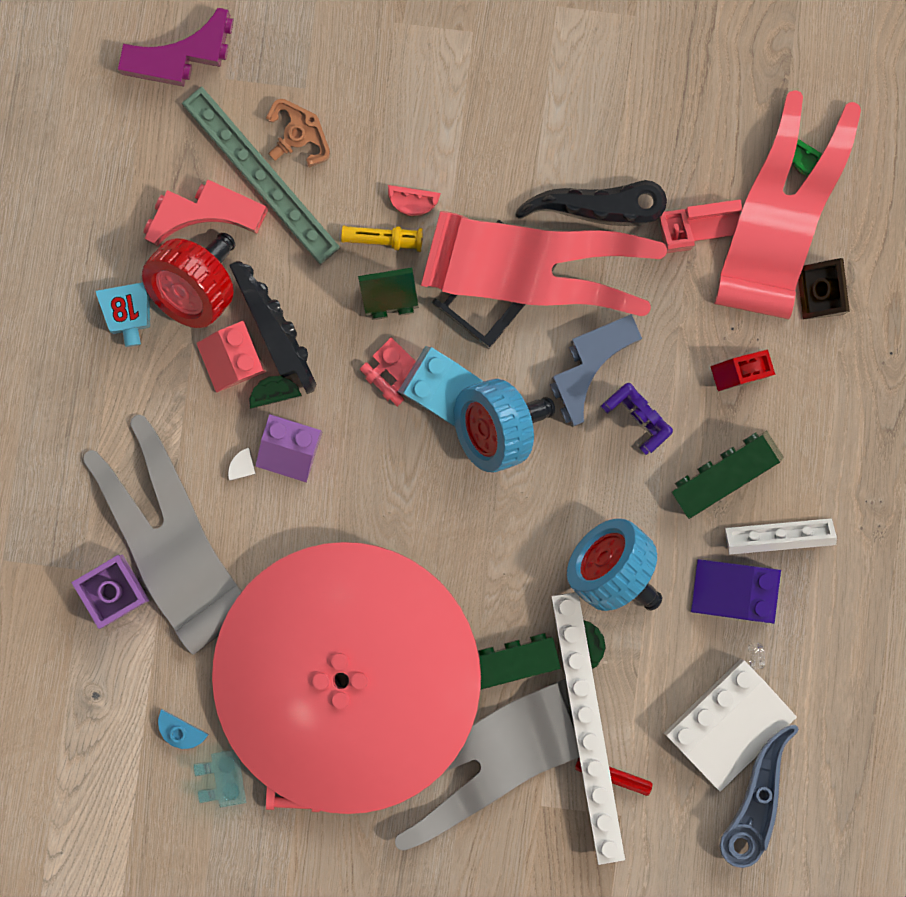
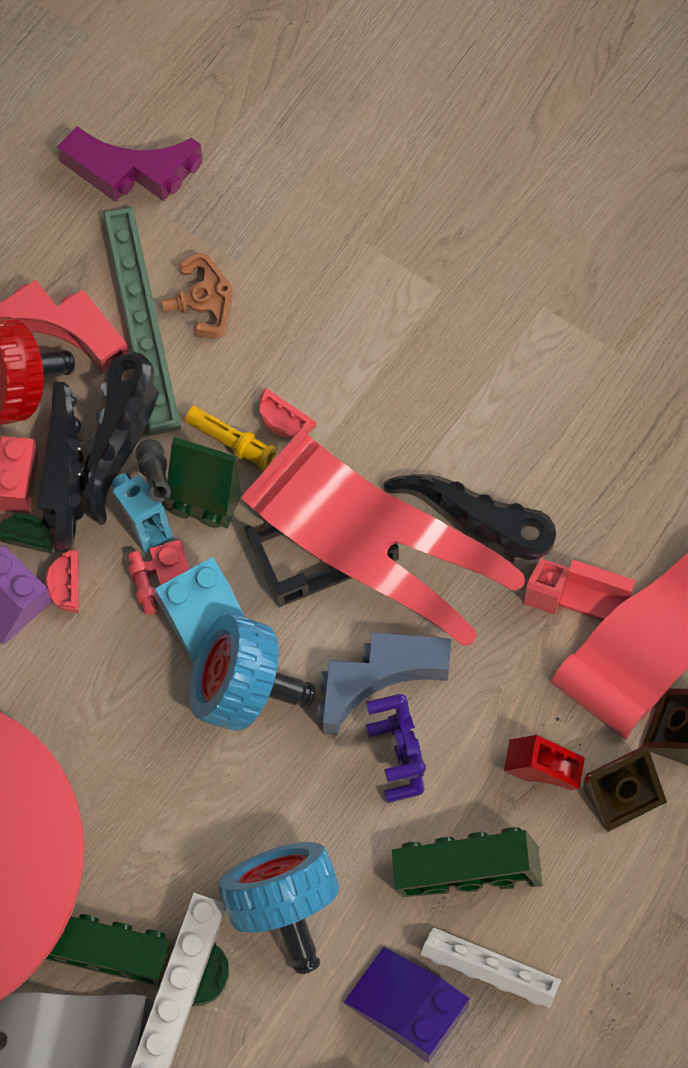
camera: 30 degrees right, 20 degrees down
none -> coral plate [45,549,79,614]
none -> black animal [83,352,159,525]
none -> medium azure torso [112,473,173,554]
none -> dark grey pin [135,439,171,502]
none -> dark brown slope [583,745,667,832]

